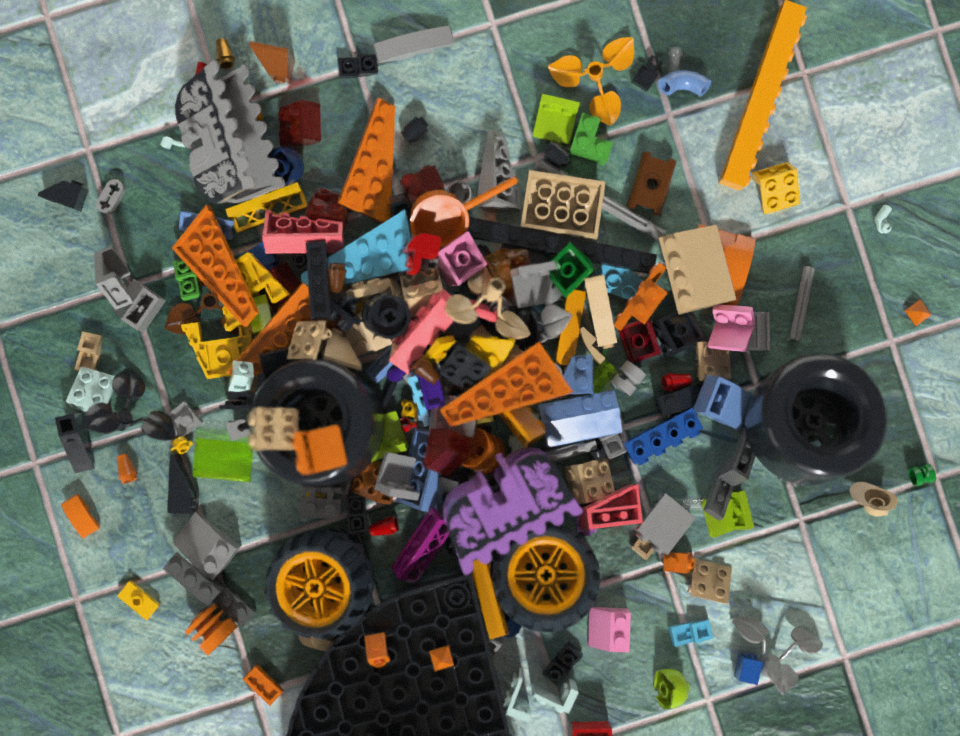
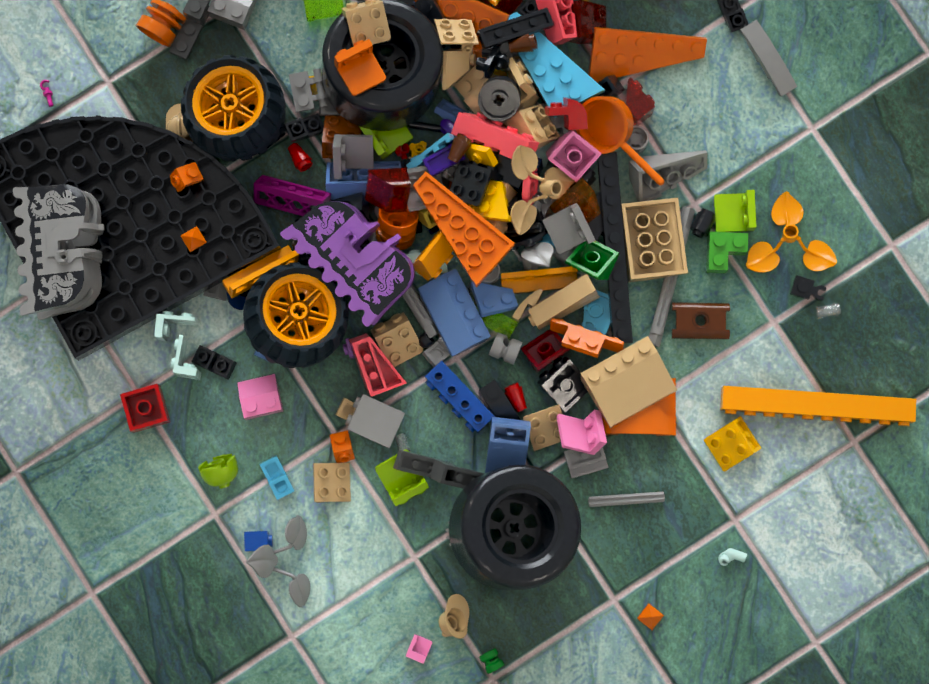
camera: 75 degrees right, 5 degrees down
orange plate [242,664,284,706] -> none
black brick [400,116,429,144] -> none
medium blue cylinder [658,70,712,97] -> none
none -> bright pink panel [406,634,432,664]

